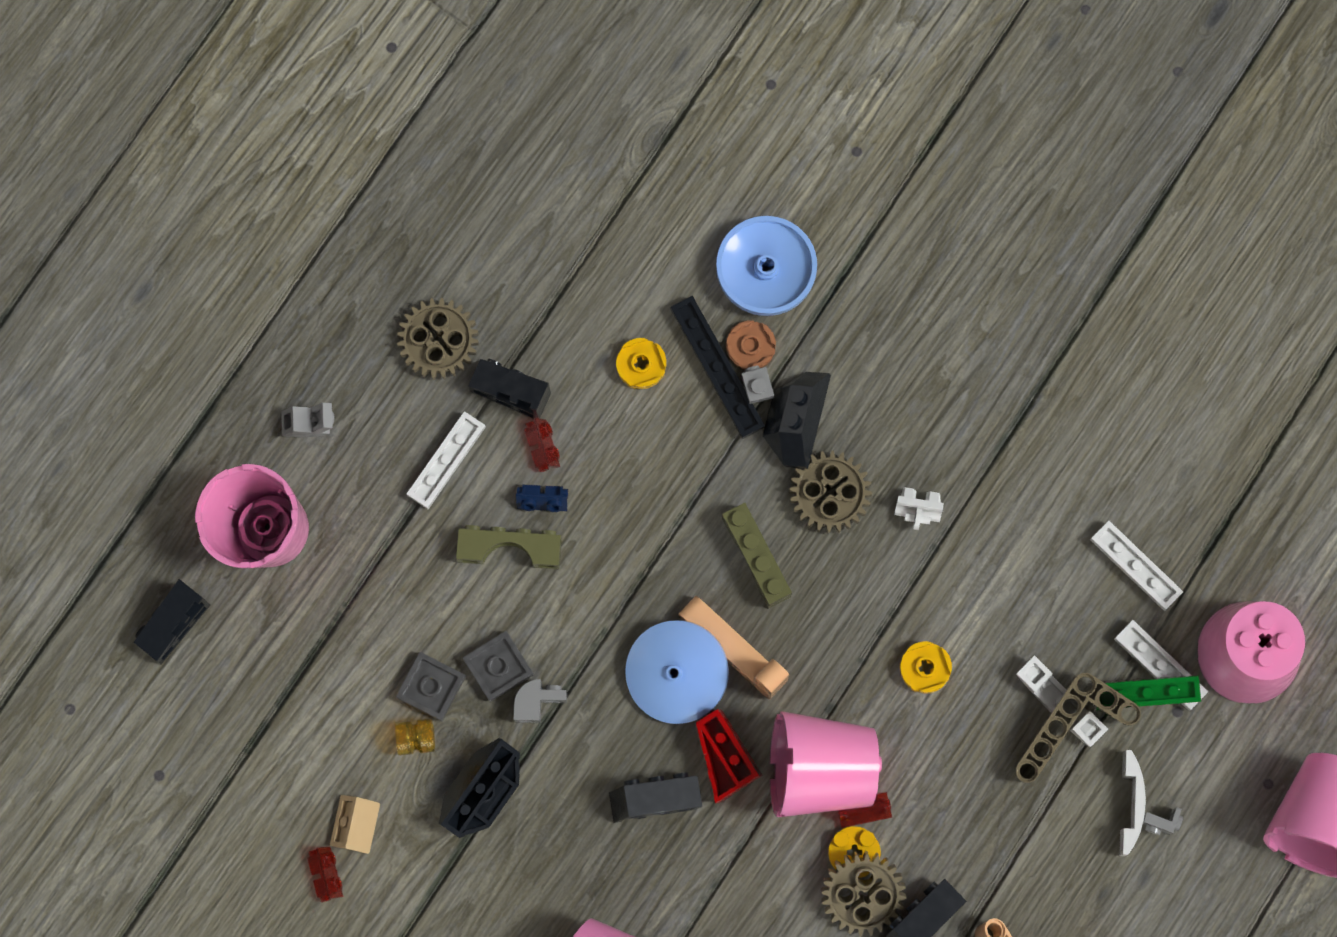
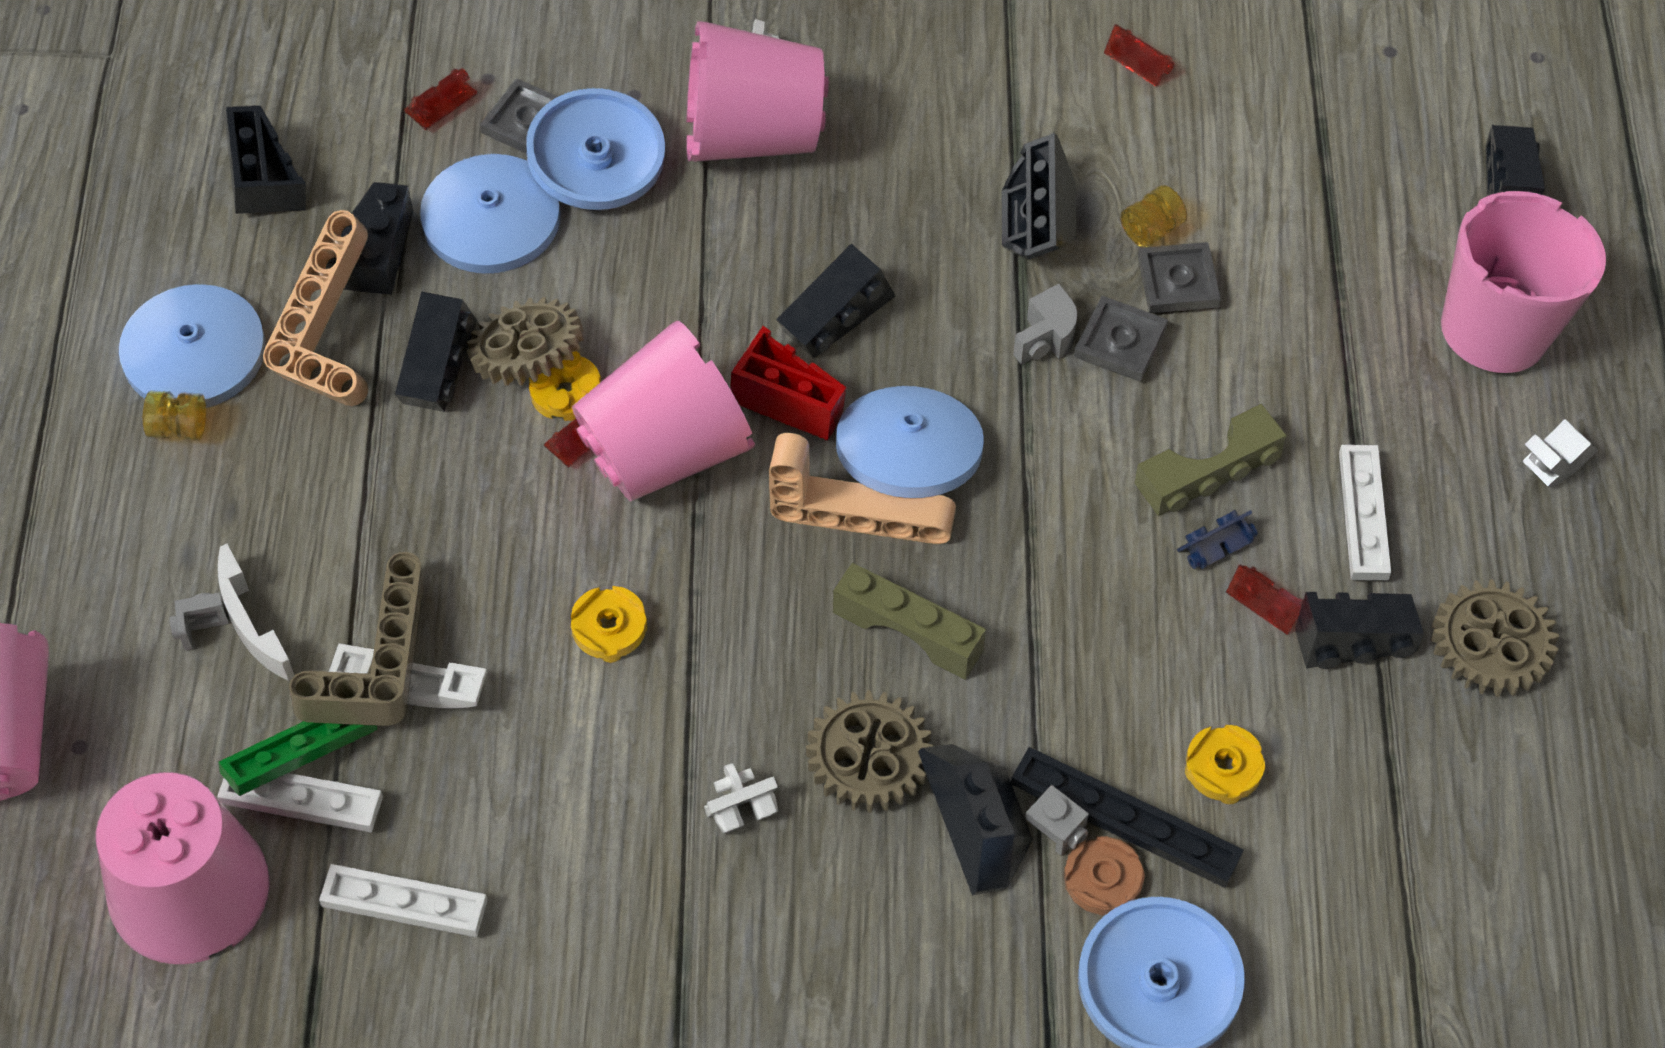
camera: 145 degrees right, 20 degrees down
tan panel [330,795,380,854] -> none

